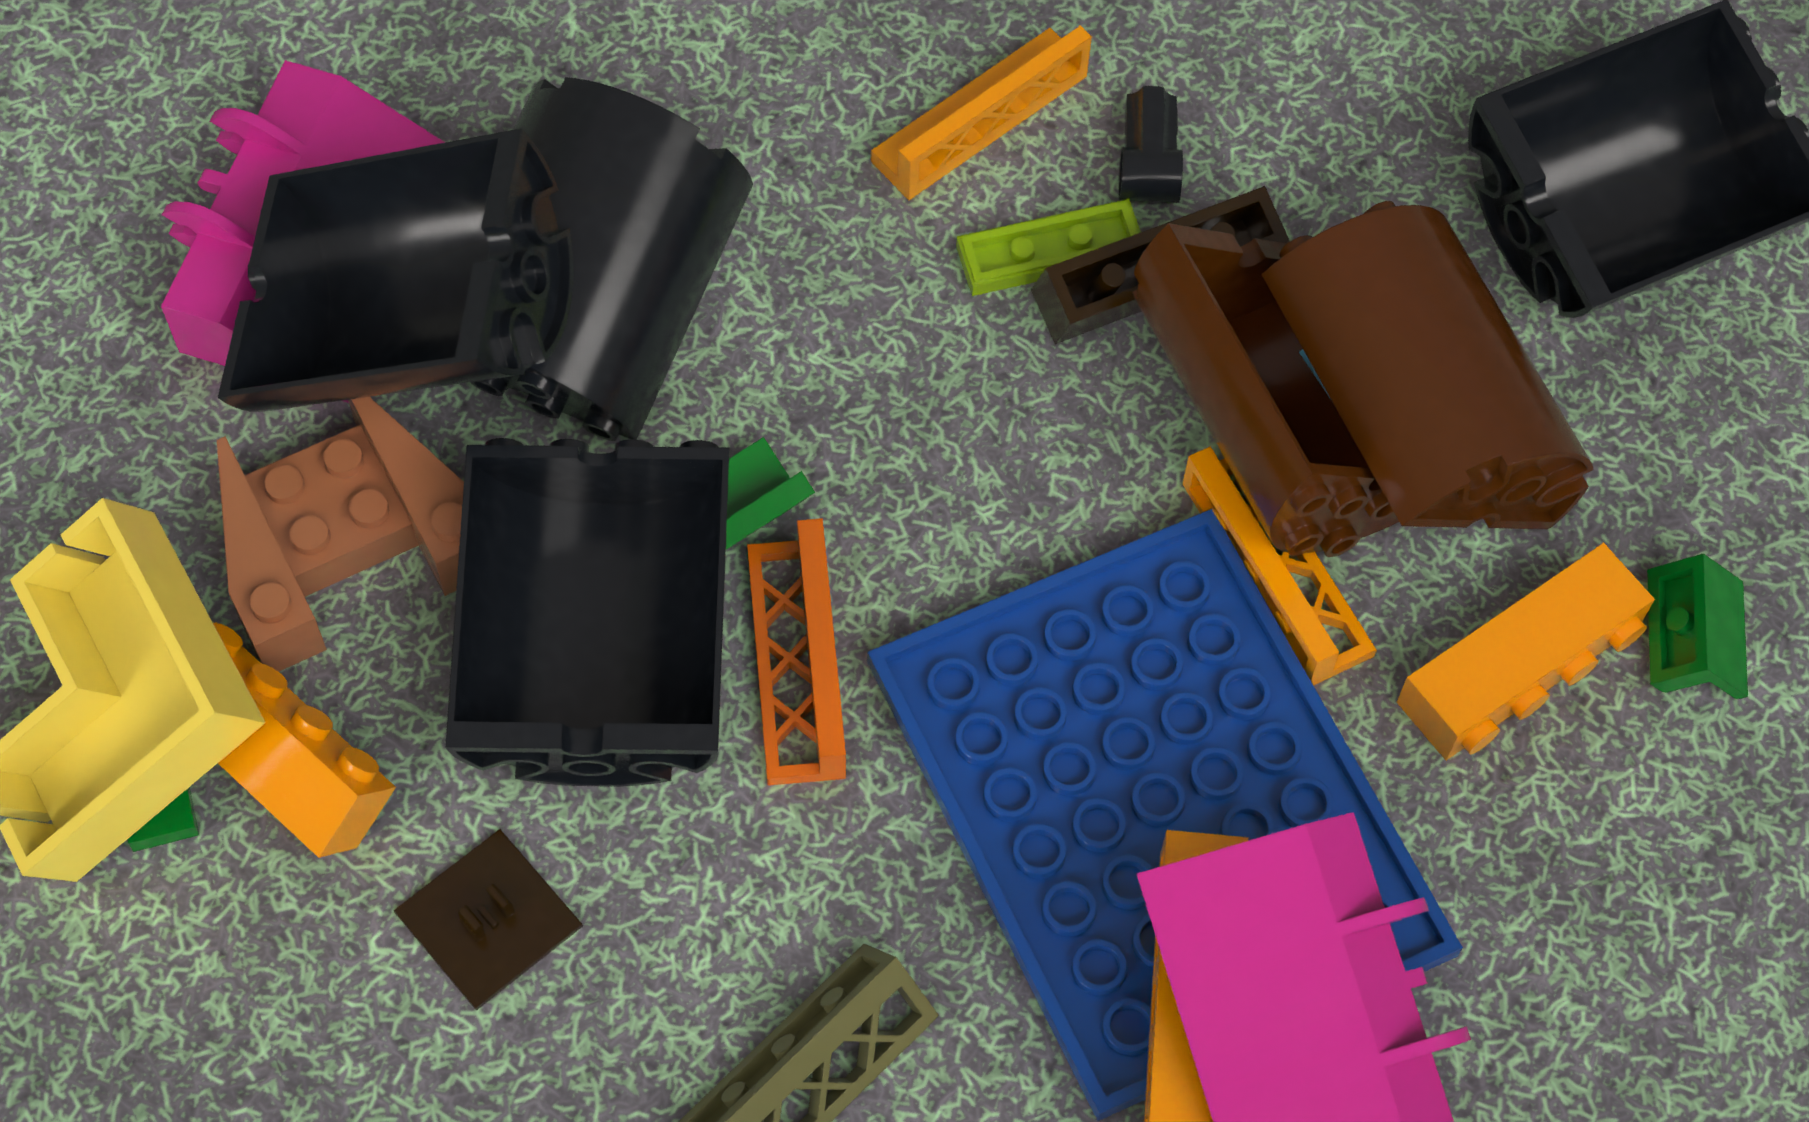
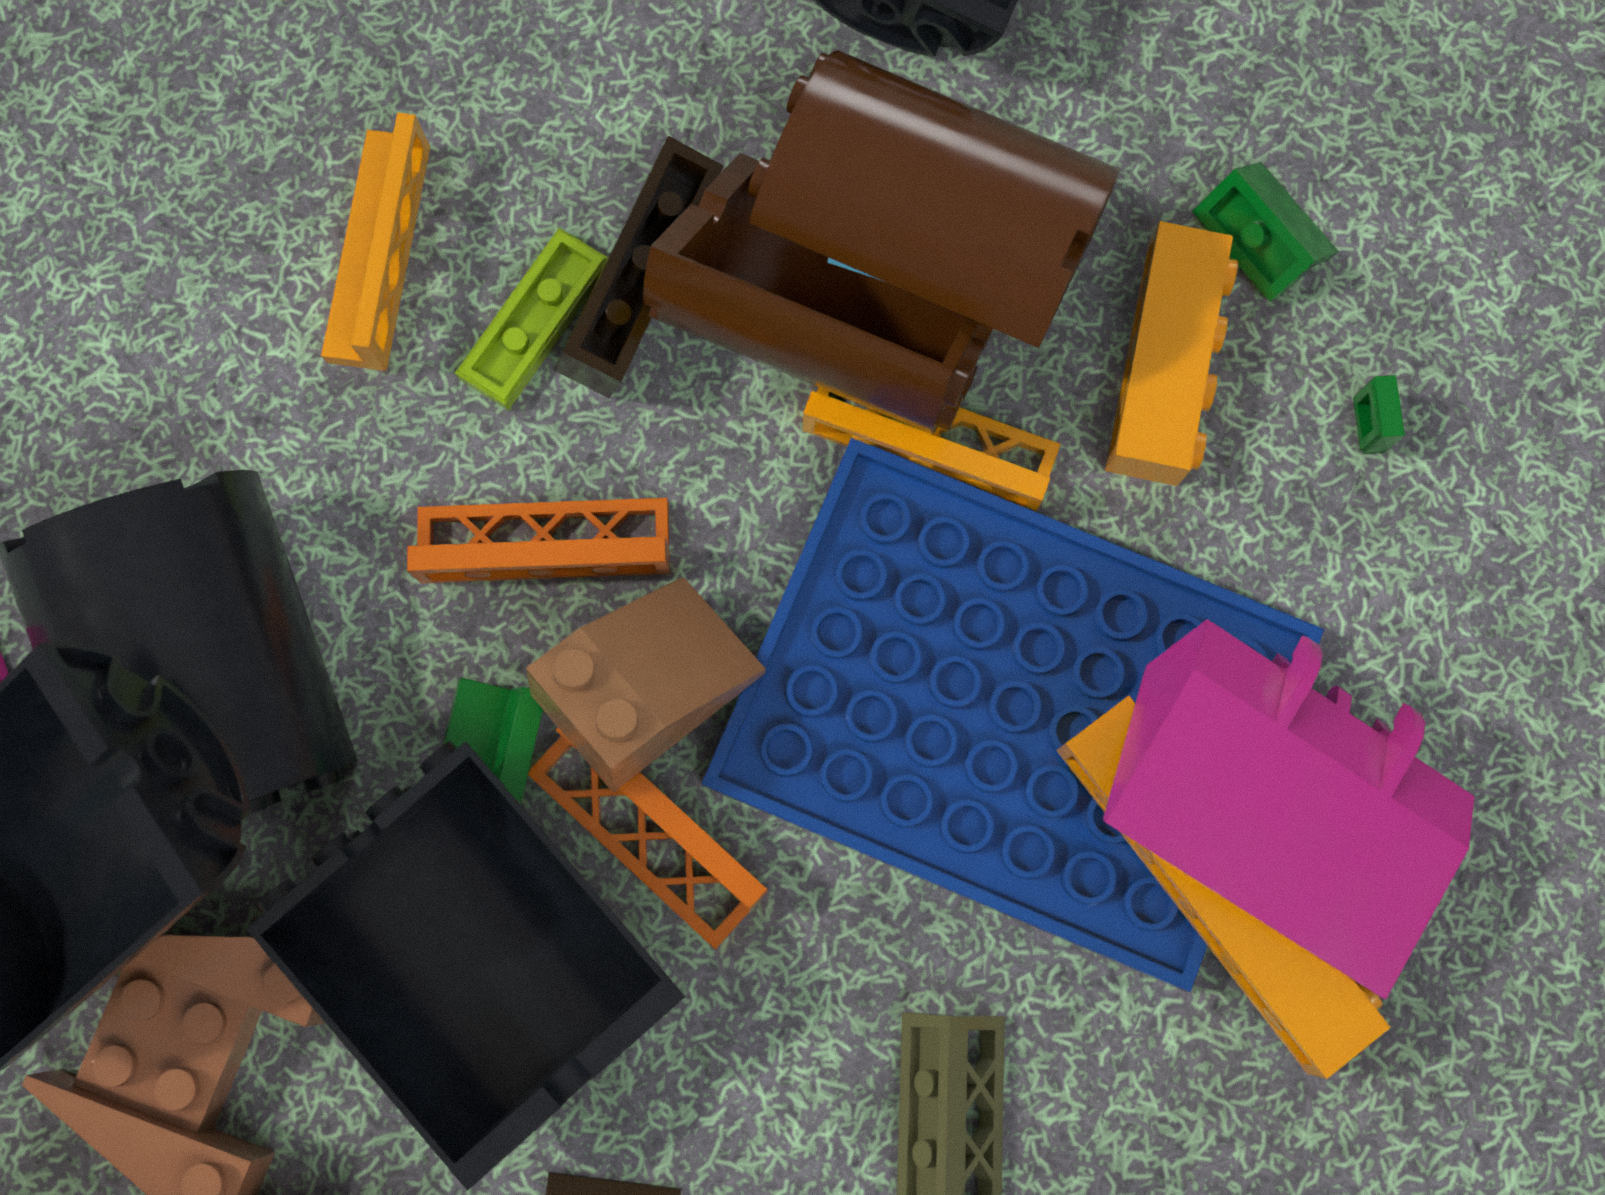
camera: 40 degrees left, 15 degrees up
black piece [1119,86,1183,203] -> none
none -> orange fence [407,498,670,583]
none -> medium nougat slope [526,577,766,793]
none -> green tile [1353,375,1405,454]

